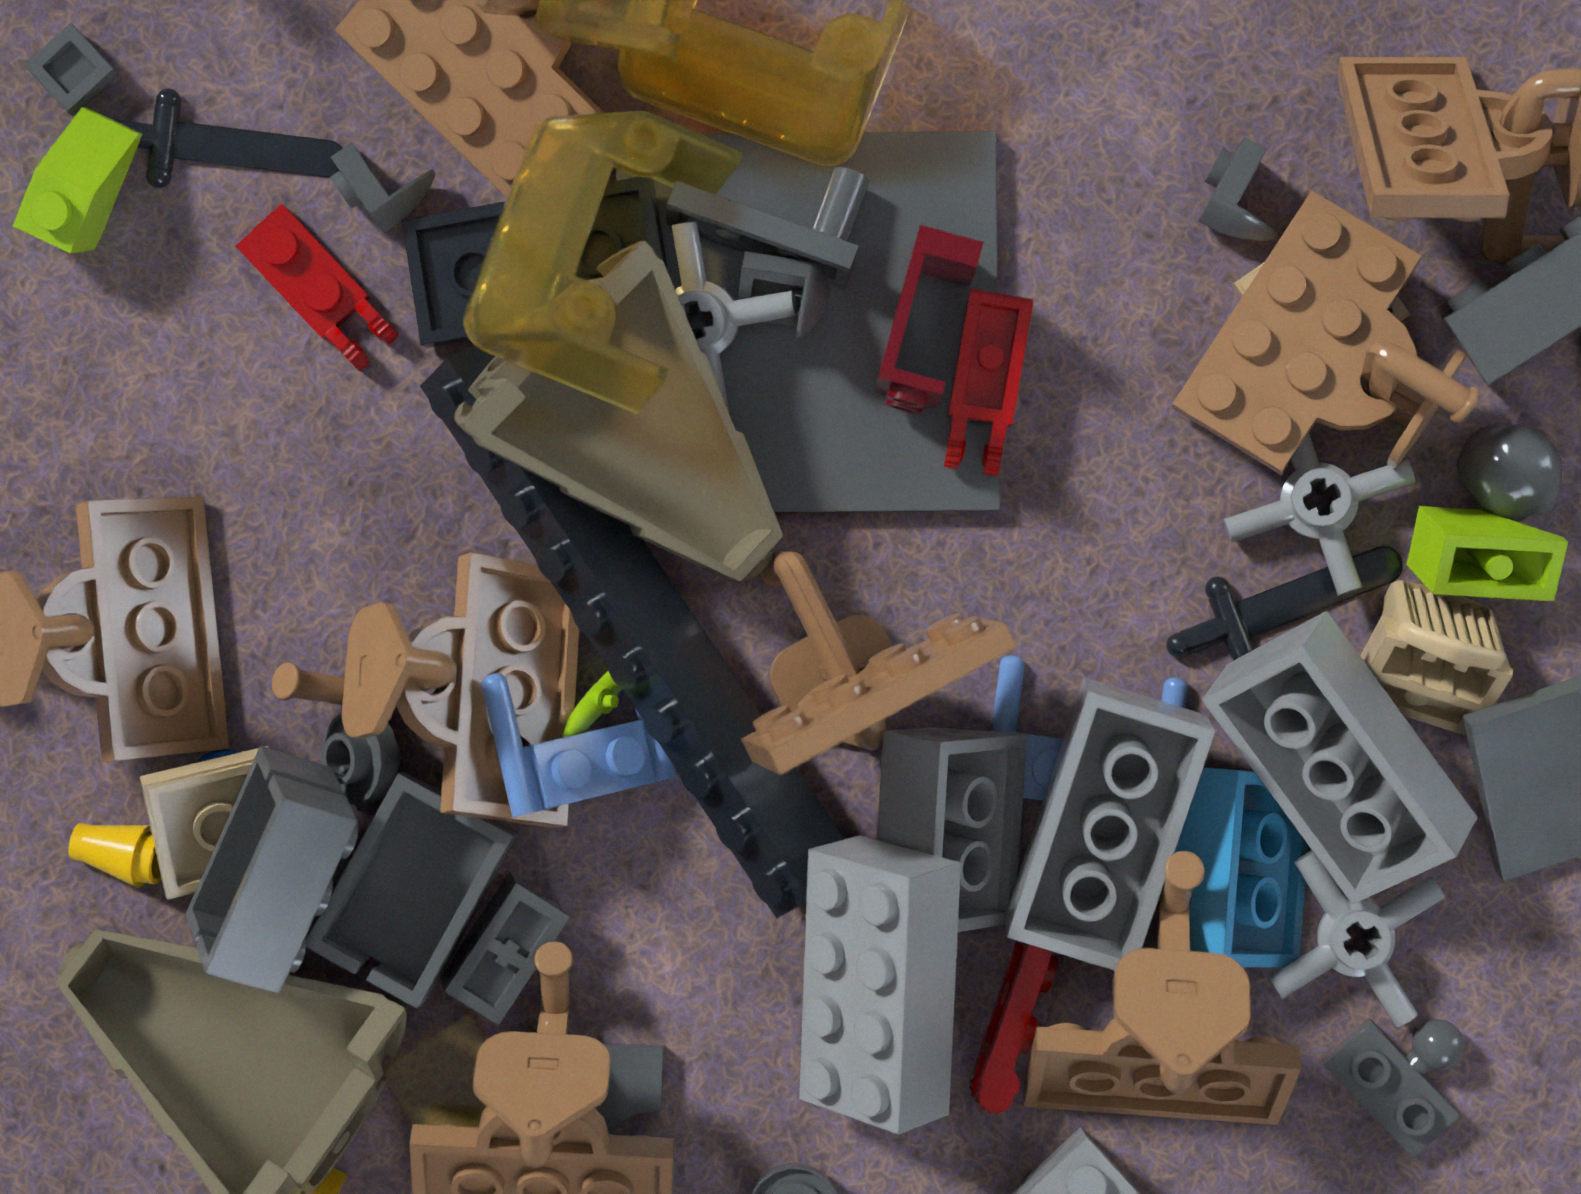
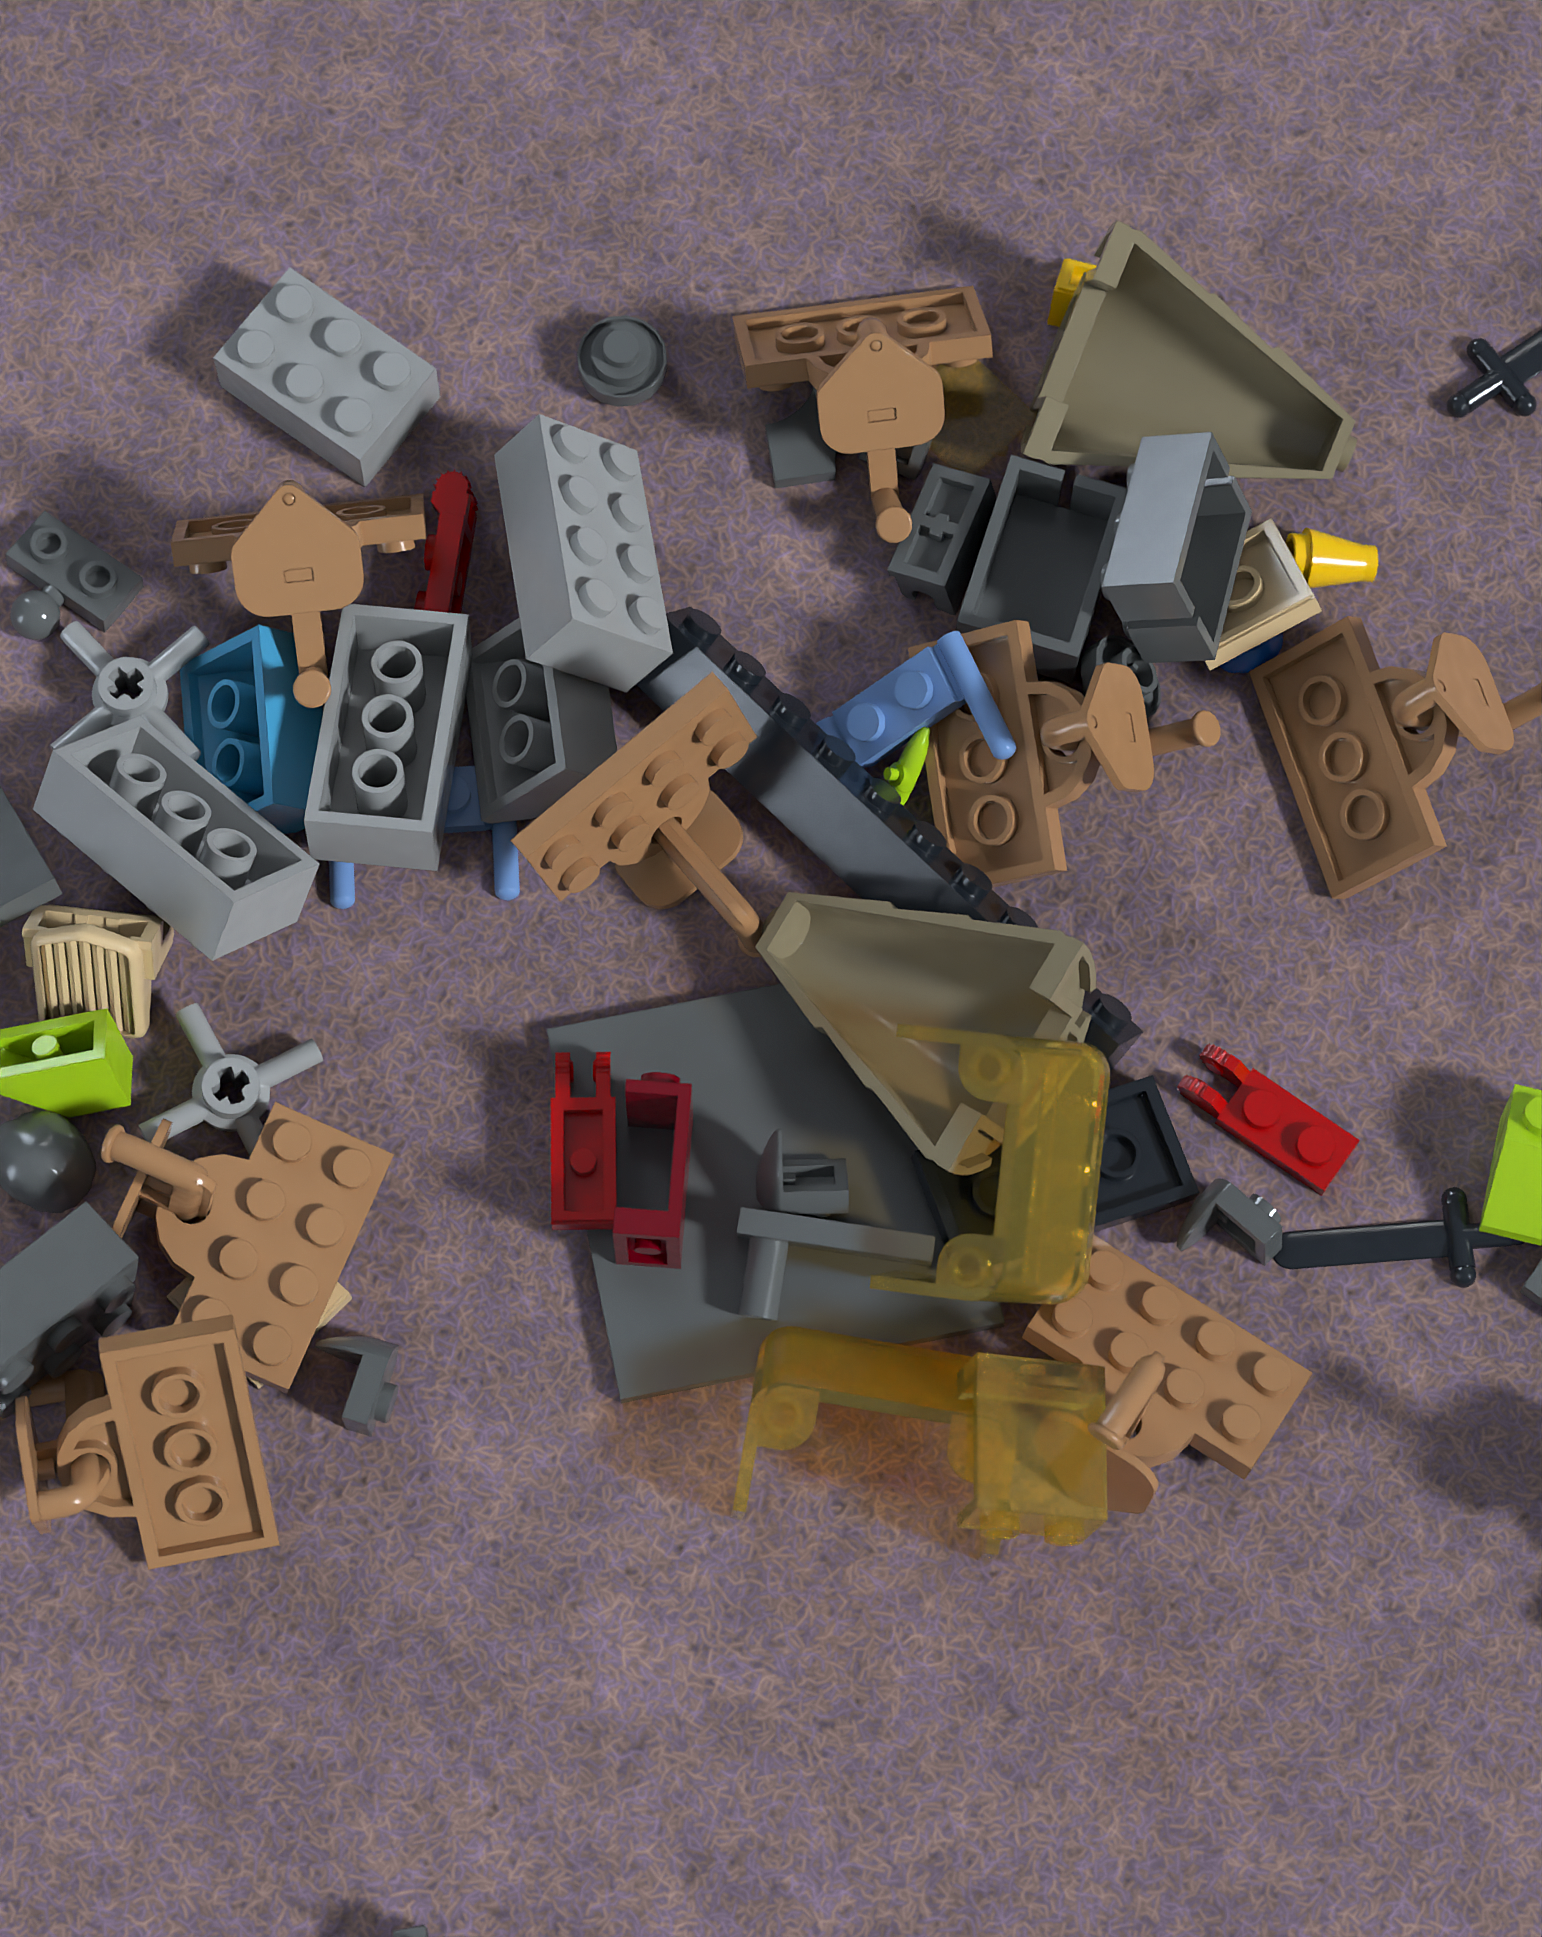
camera: 165 degrees right, 15 degrees down
light grey bar [672,221,797,413] -> none
black sword [1166,546,1403,661] -> none

